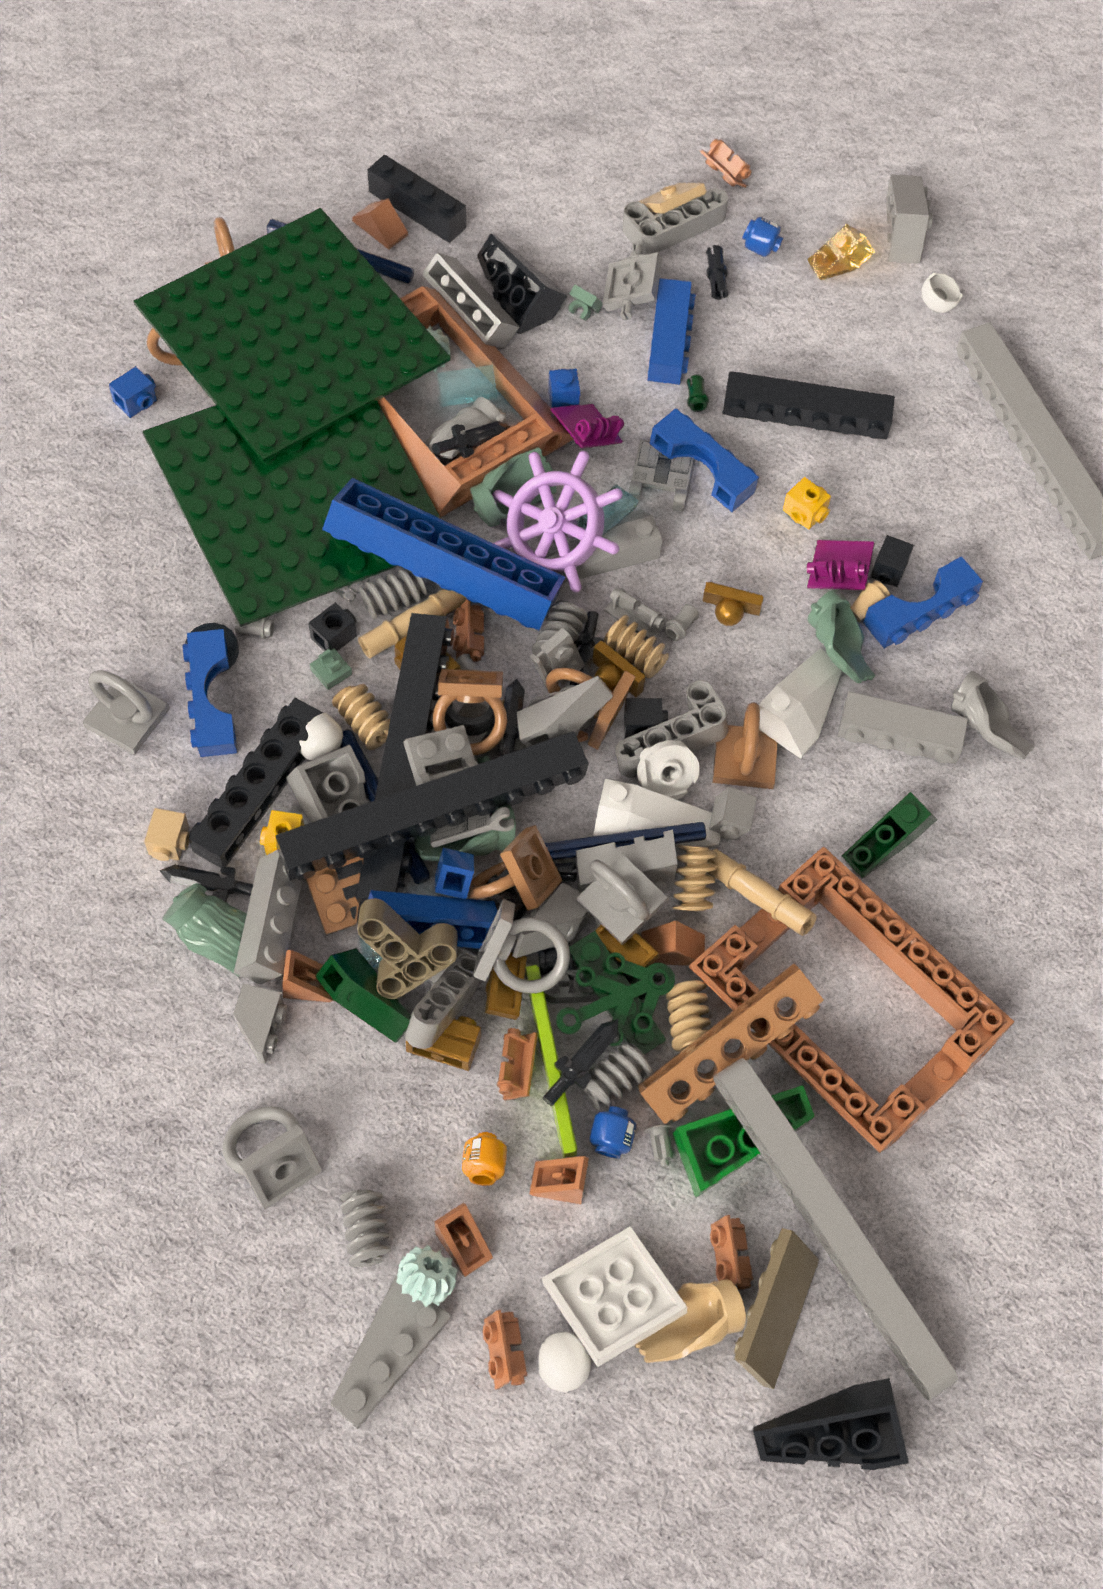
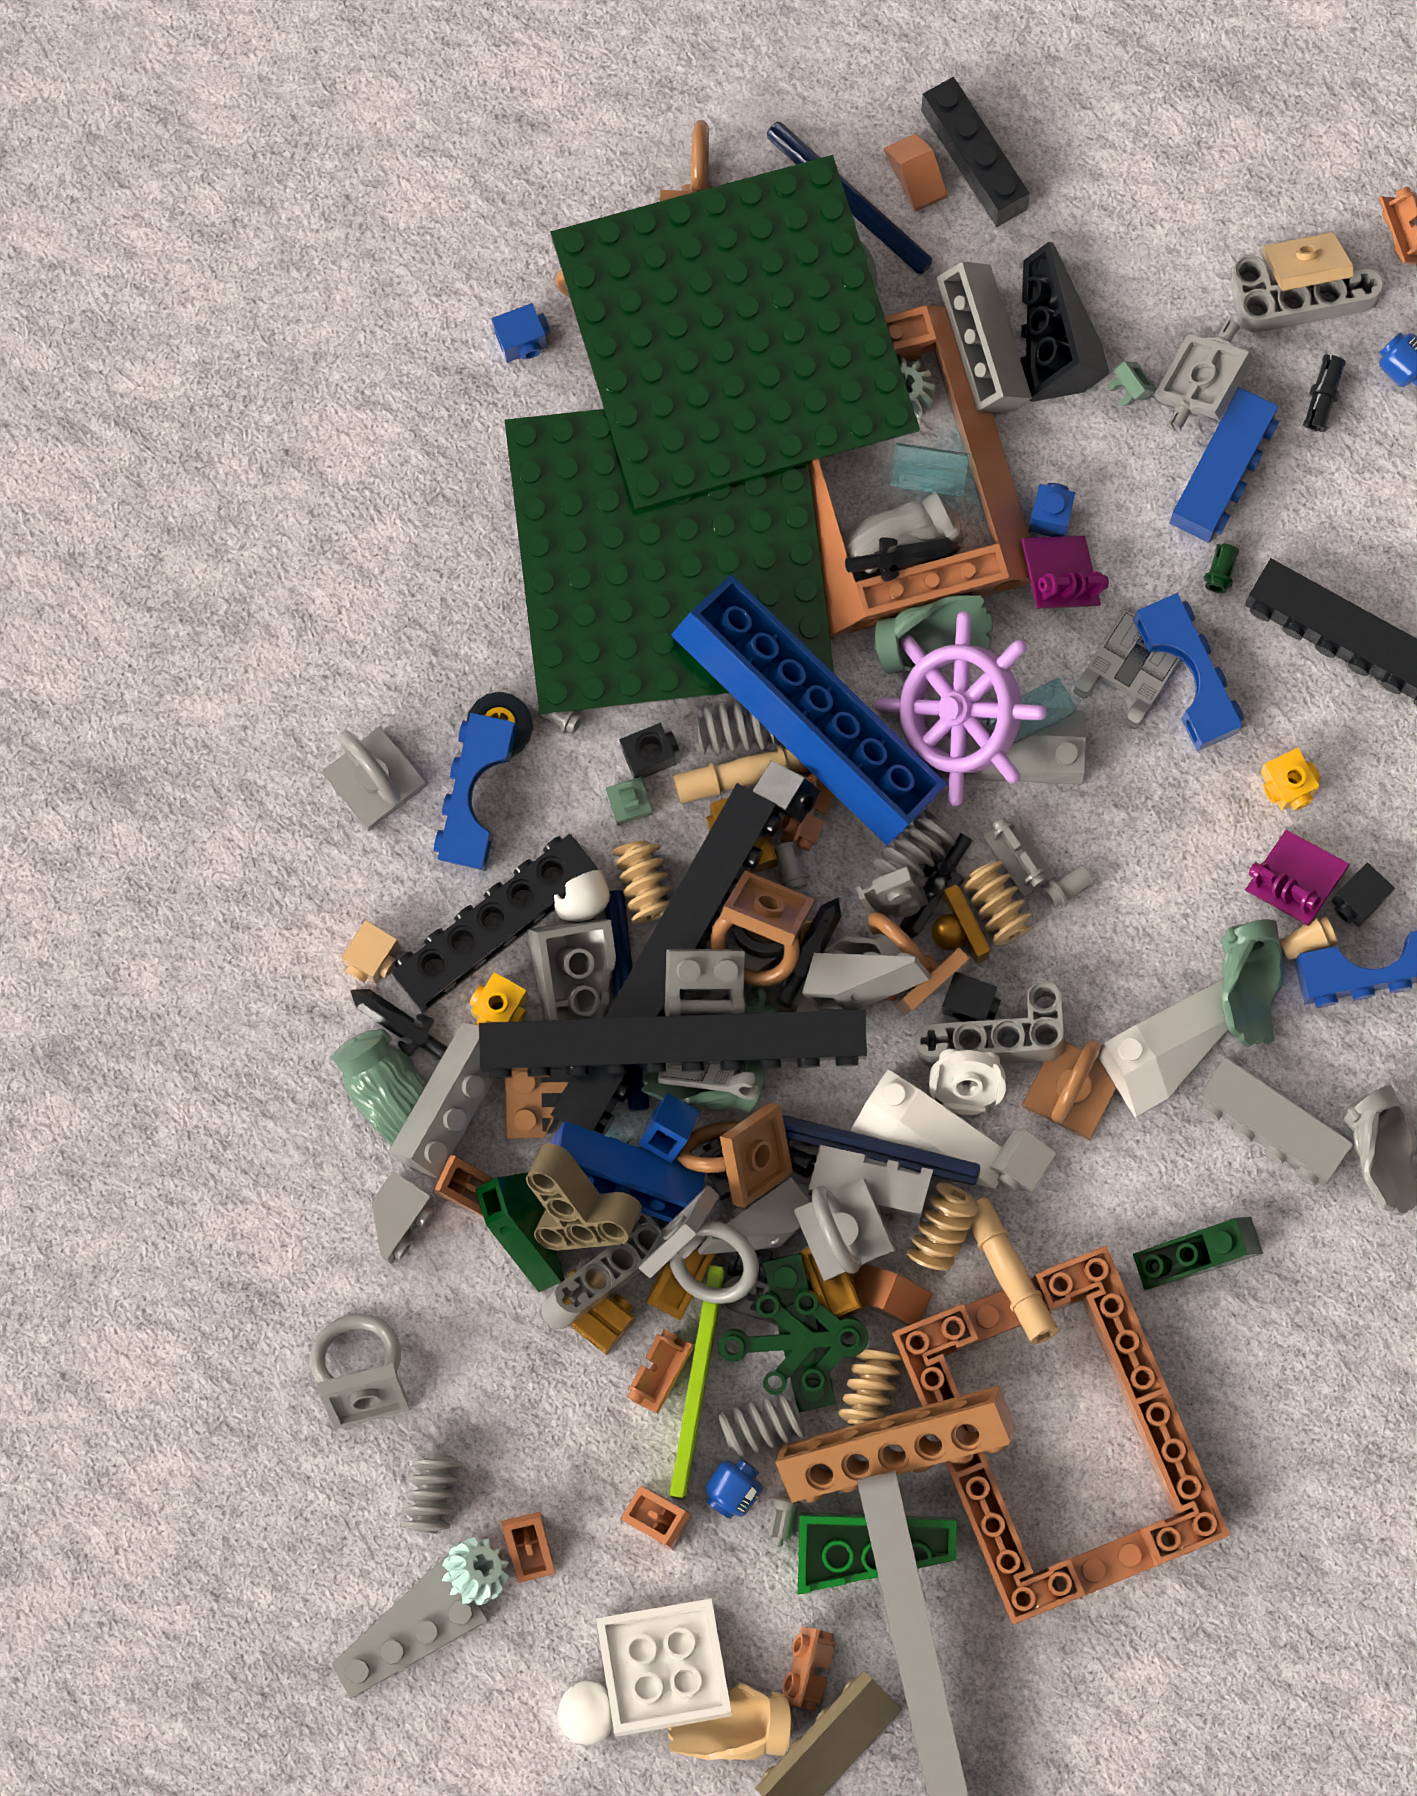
camera: 30 degrees right, 15 degrees up
light orange head [462,1132,507,1186] -> none
nougat hinge [483,1310,527,1390] -> none
black sword [543,1019,618,1106] -> none
pearl gold tile [703,582,764,626] -> none
none -> brick [753,760,821,823]

